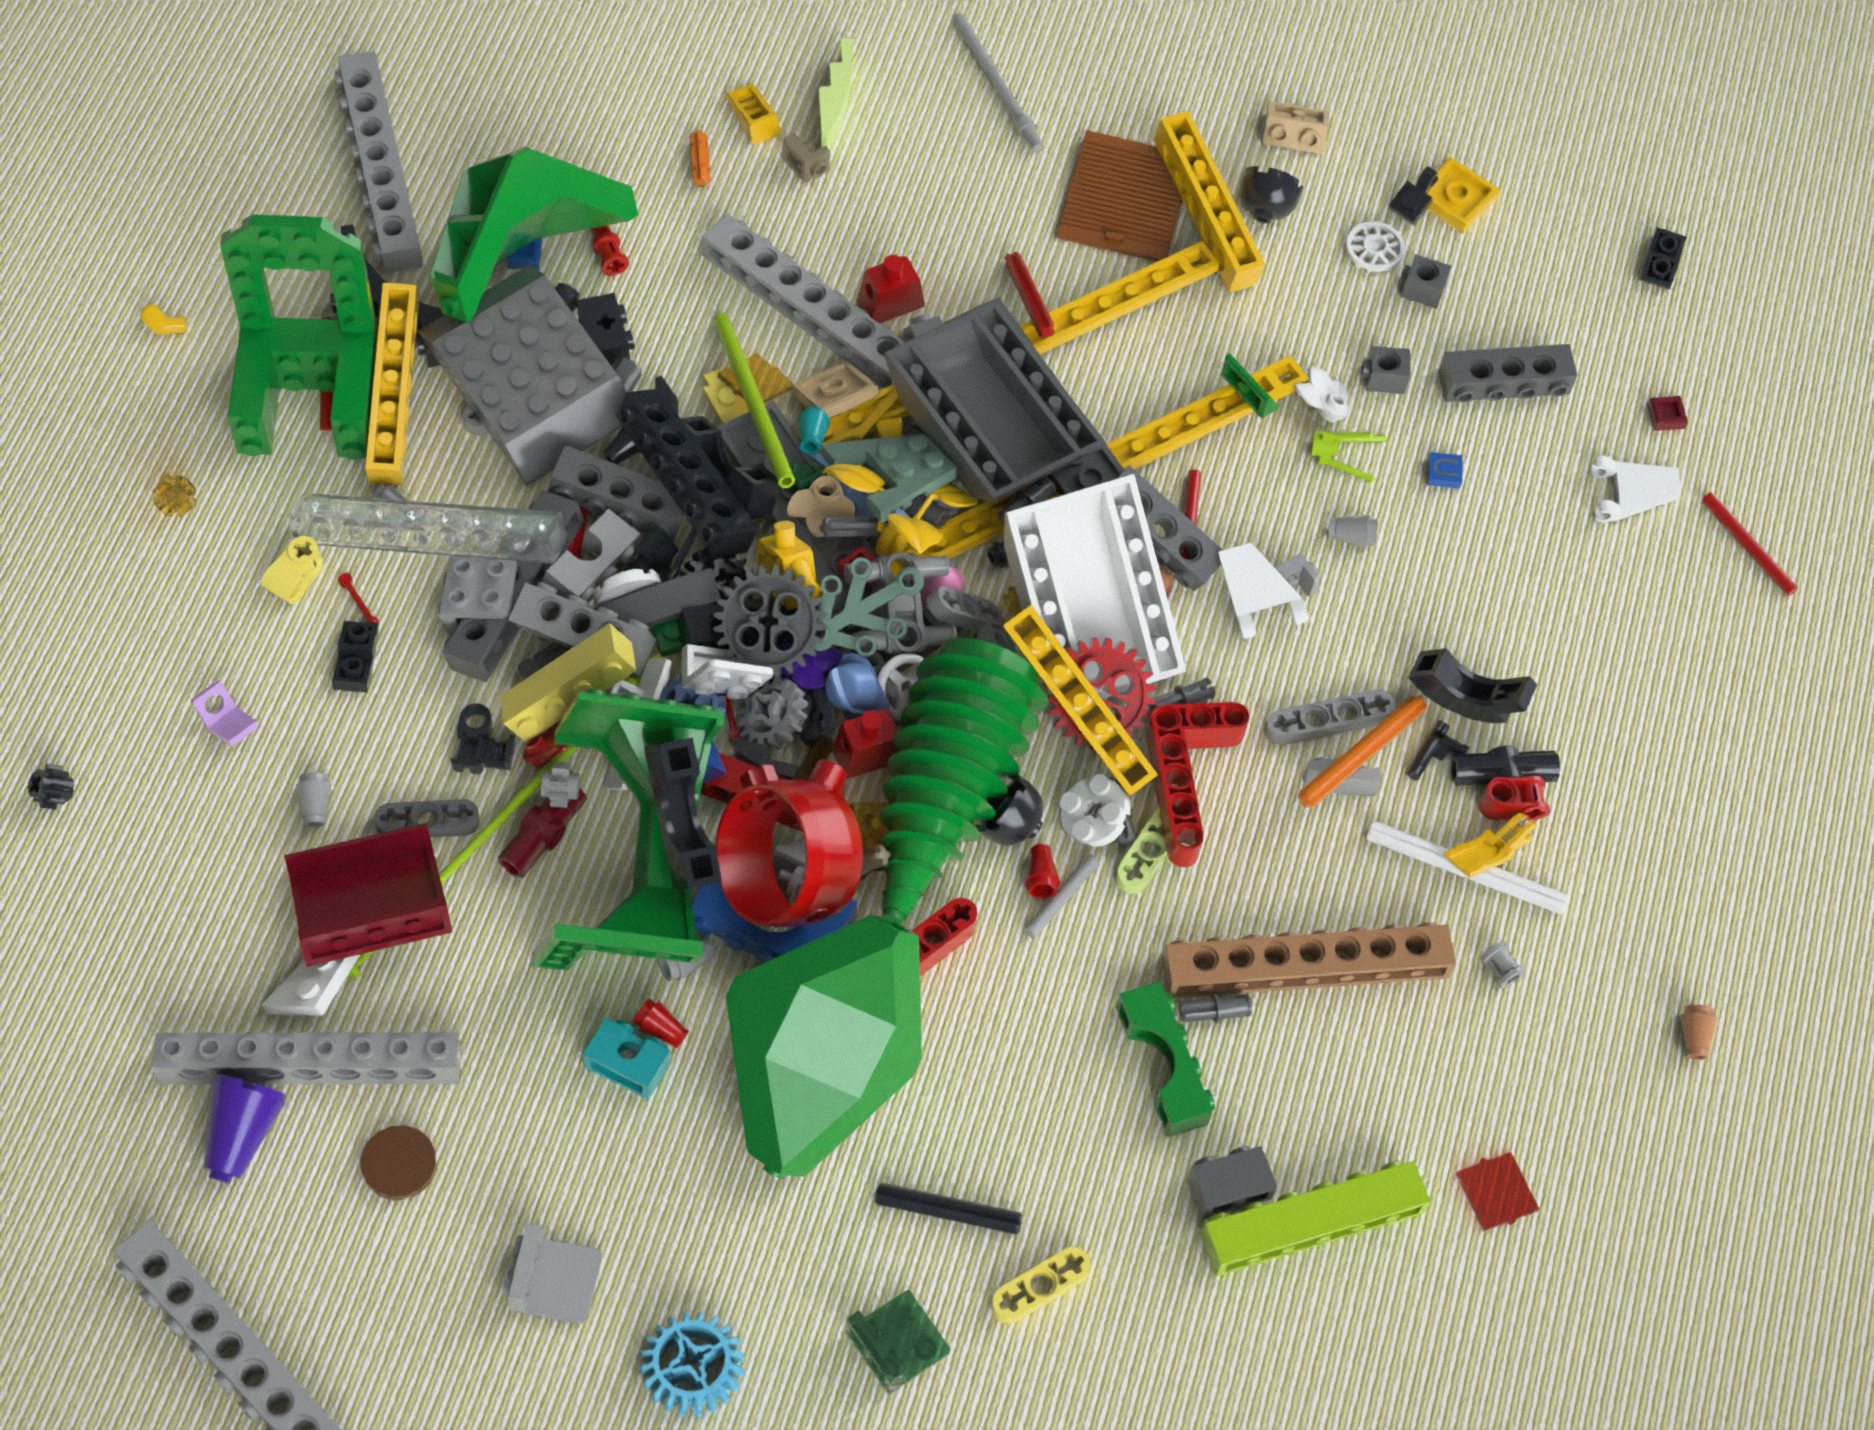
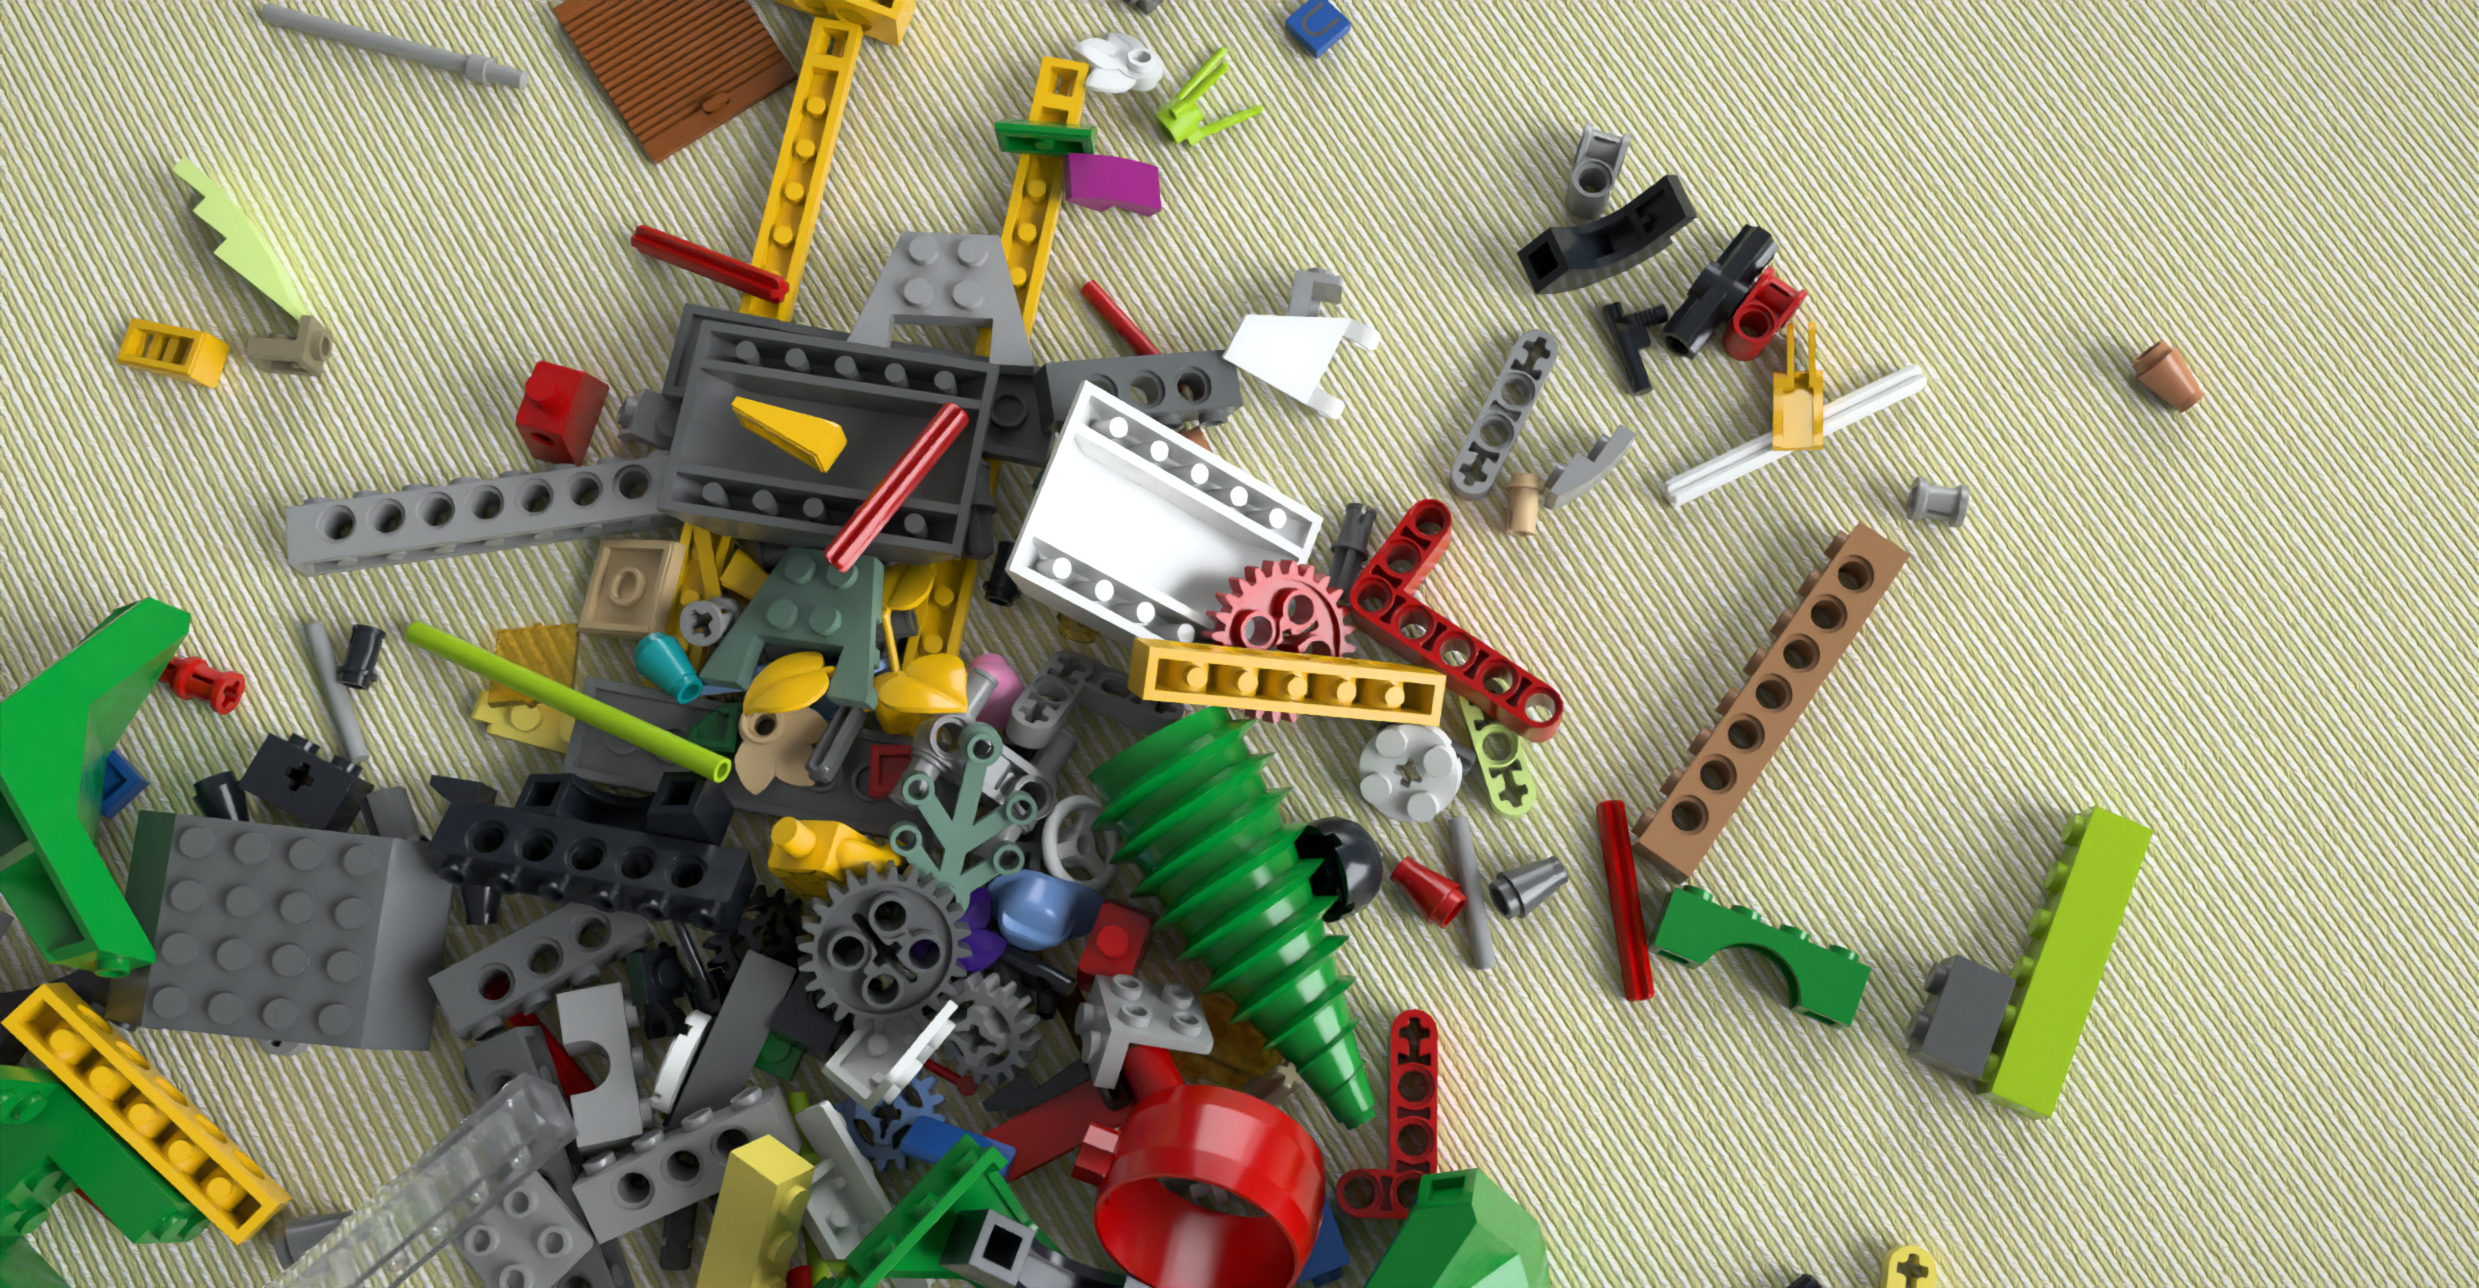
camera: 40 degrees left, 15 degrees up
orange axle [689,130,711,187] -> none
dark grey axle [1178,993,1252,1023] -> none
orange axle [1298,695,1427,807] -> none
light grey cone [1328,515,1378,548] -> none
clear red piece [1456,1152,1540,1232] -> none
none -> light grey bar [304,622,370,764]
none -> black pin [336,624,386,690]
none -> light grey bush [679,596,743,646]
none -> yellow slope [731,396,847,473]
none -> red axle [823,402,969,573]
none -> light grey wing [847,231,1035,376]
none -> magenta slope [1062,153,1162,217]
none -> light grey bracket [1075,974,1214,1089]
none -> dark grey cone [1489,856,1568,920]
none -> tan pin [1504,473,1545,537]
none -> light grey piece [1565,121,1632,220]
none -> red axle [1596,800,1655,1002]

